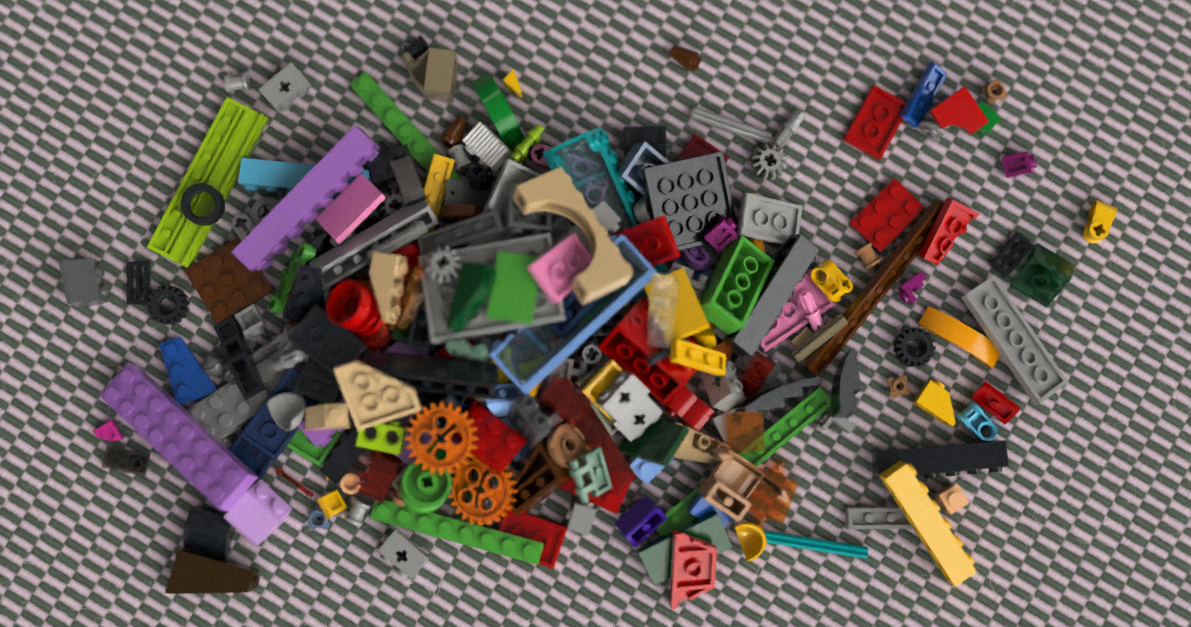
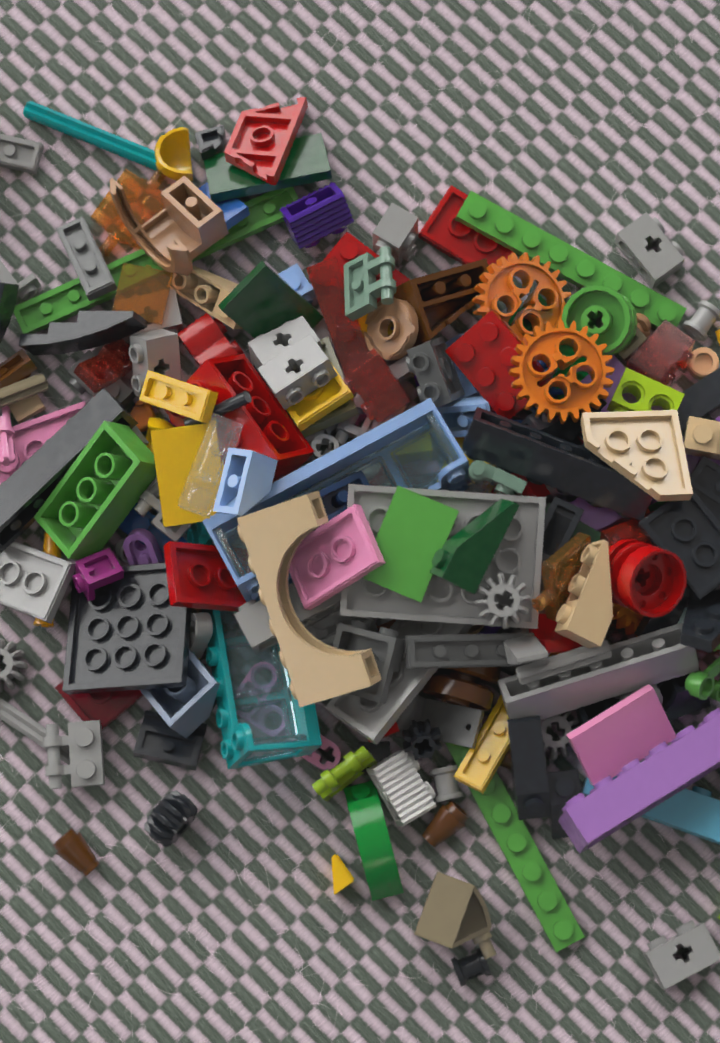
camera: 160 degrees left, 5 degrees down
none -> light grey plate [43,720,105,789]
none -> tile [56,216,118,301]
none -> black gear [144,790,198,847]
none -> black tile [195,125,226,161]
none -> light blue slope [213,448,278,516]
none -> light grey slope [504,635,549,665]

